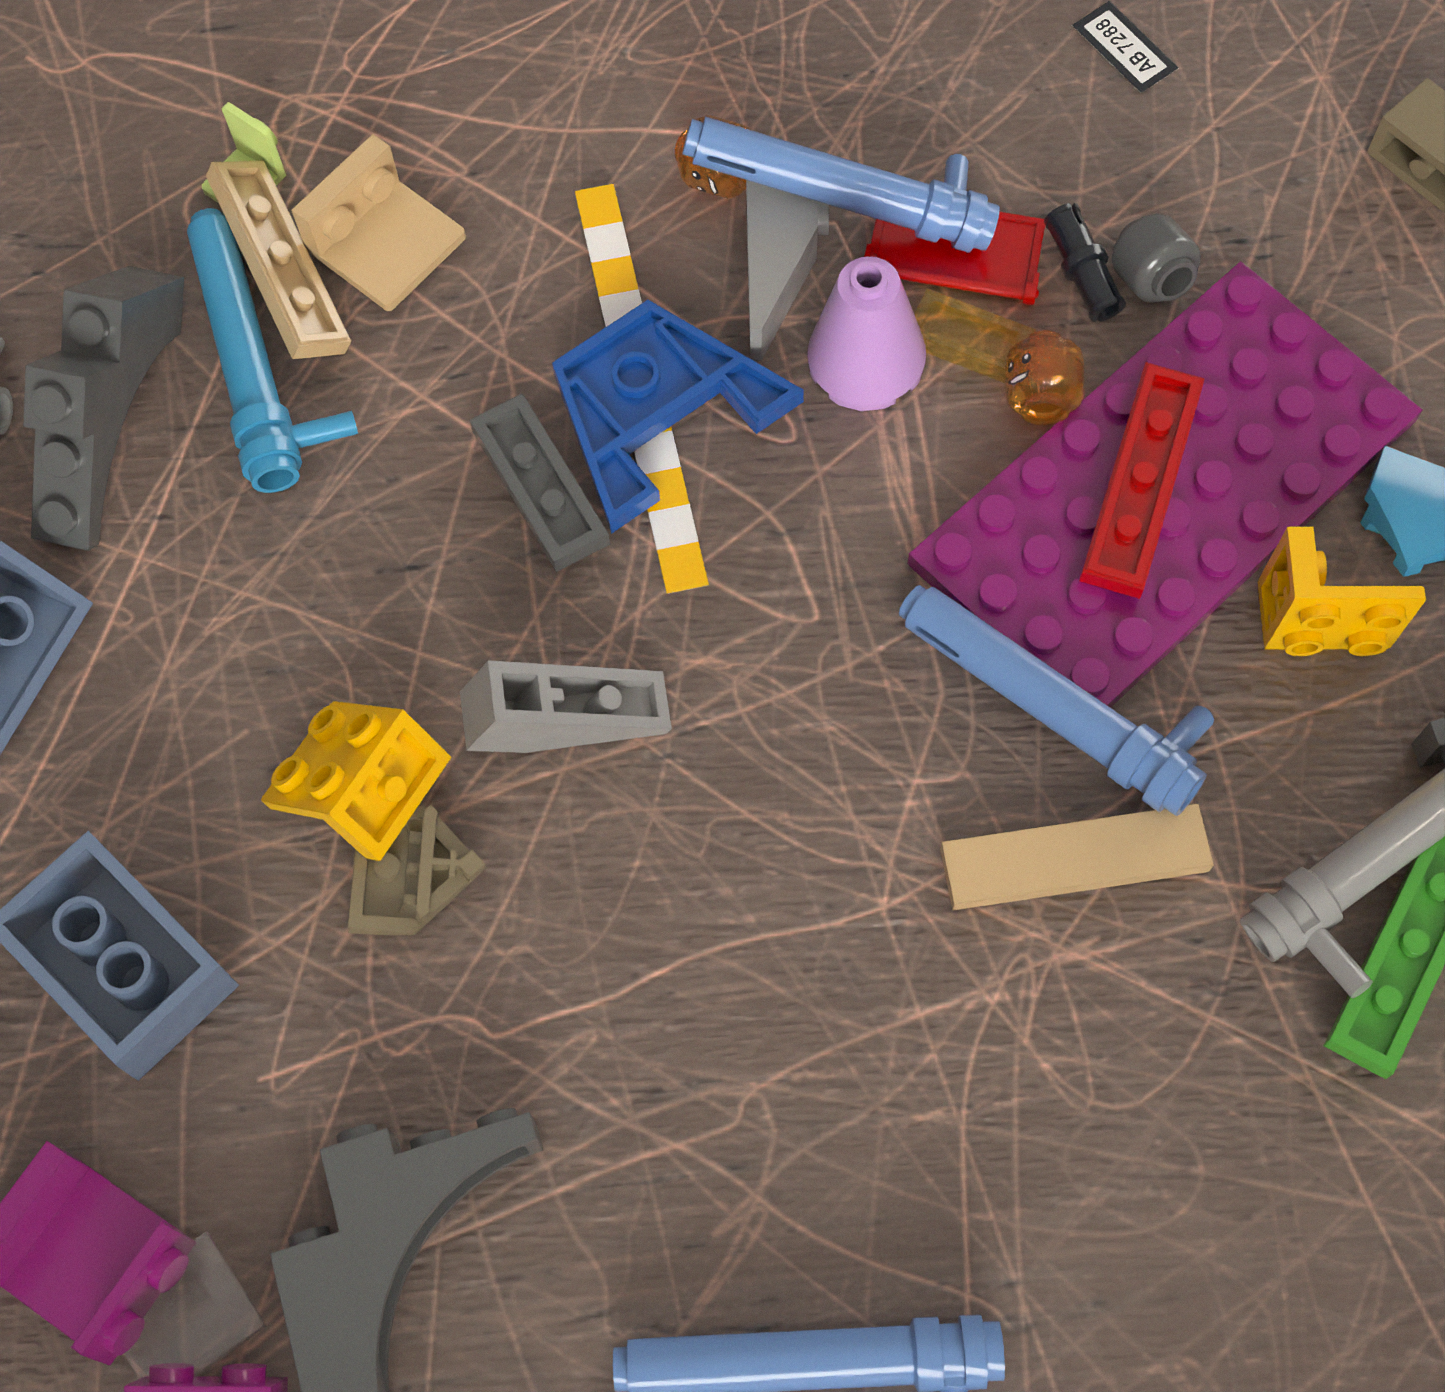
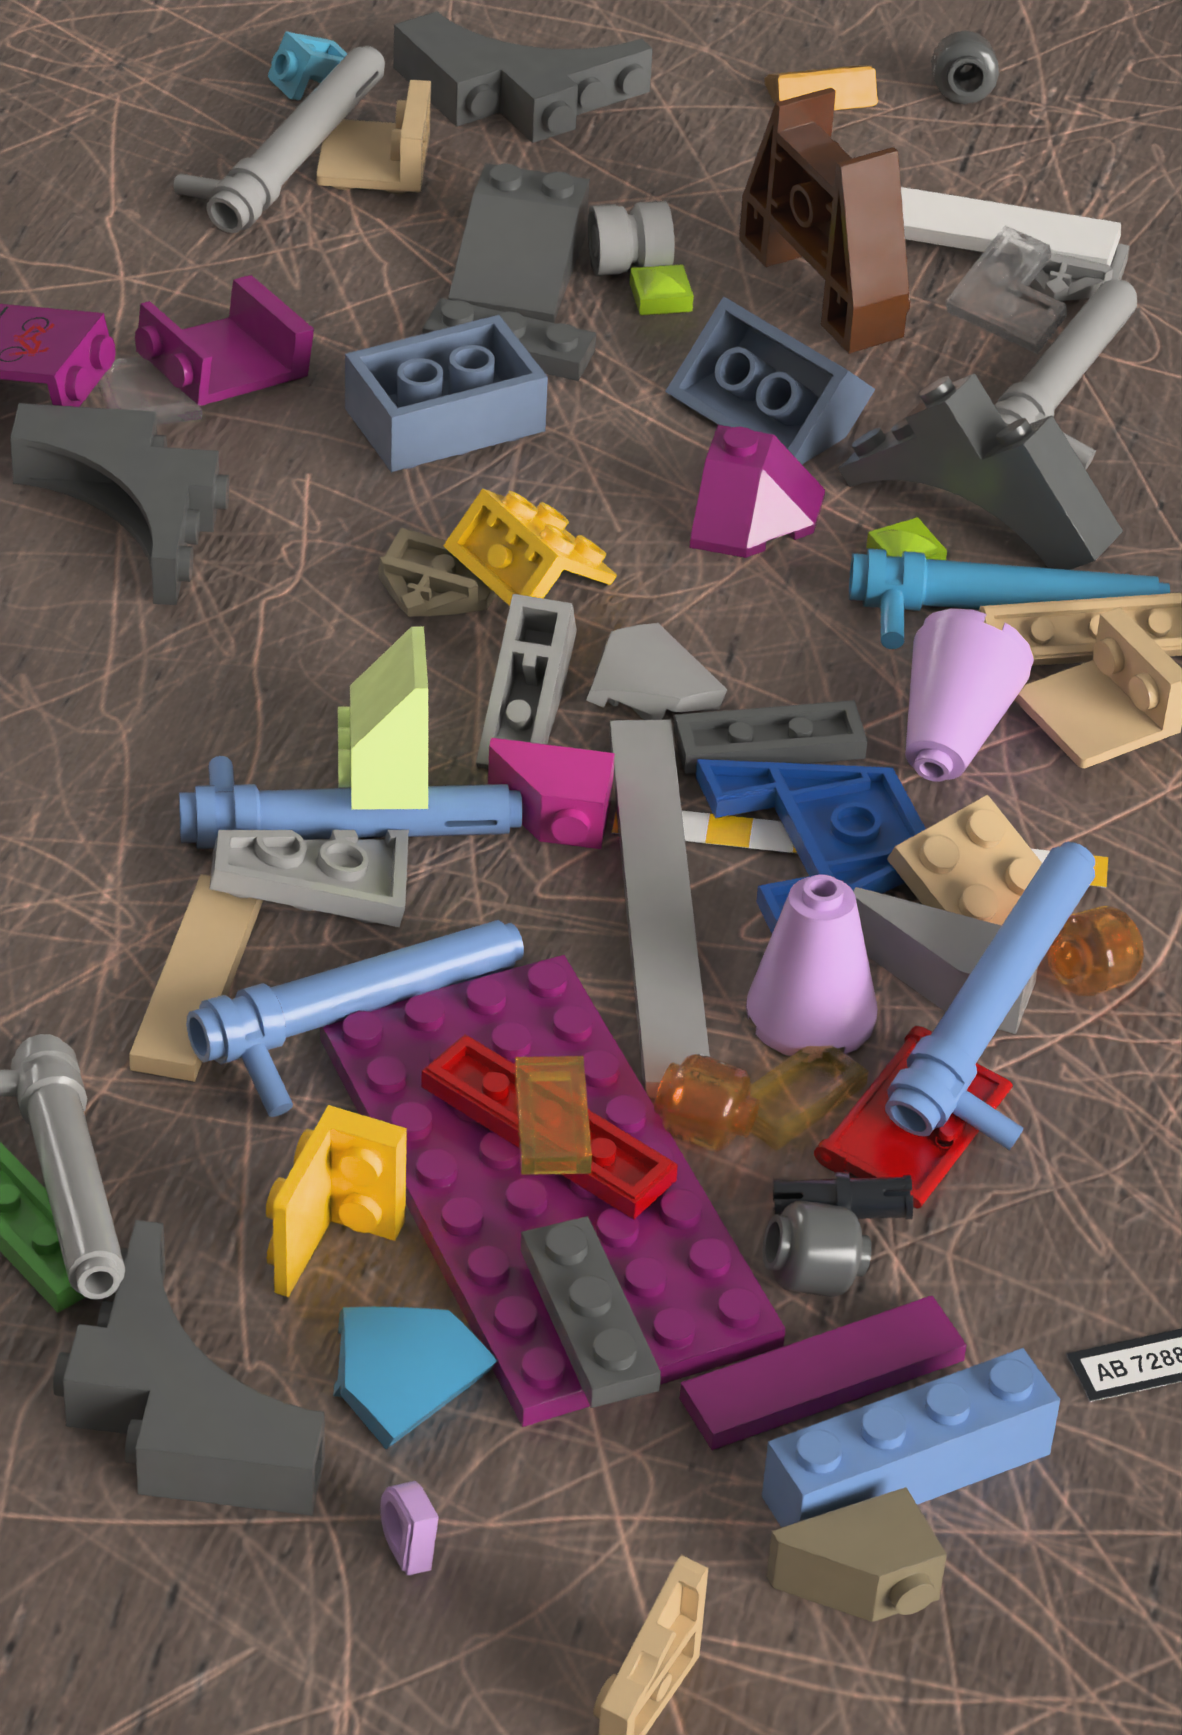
camera: 105 degrees right, 25 degrees down
none -> medium blue cylinder [179,756,522,849]
none -> light grey wing [209,830,409,927]
none -> yellowish green slope [338,626,428,810]
none -> dark pink slope [488,737,615,849]
none -> clear yellow tile [514,1056,592,1175]
none -> dark grey plate [520,1216,661,1408]
none -> light grey slope [586,623,728,720]
none -> light grey tile [609,720,713,1098]
none -> magenta tile [679,1295,967,1450]
none -> magenta slope [689,425,825,558]
none -> medium blue brick [762,1348,1060,1528]
none -> lime tile [866,517,947,560]
none -> tan plate [887,795,1042,925]
none -> lavender cone [905,608,1034,782]

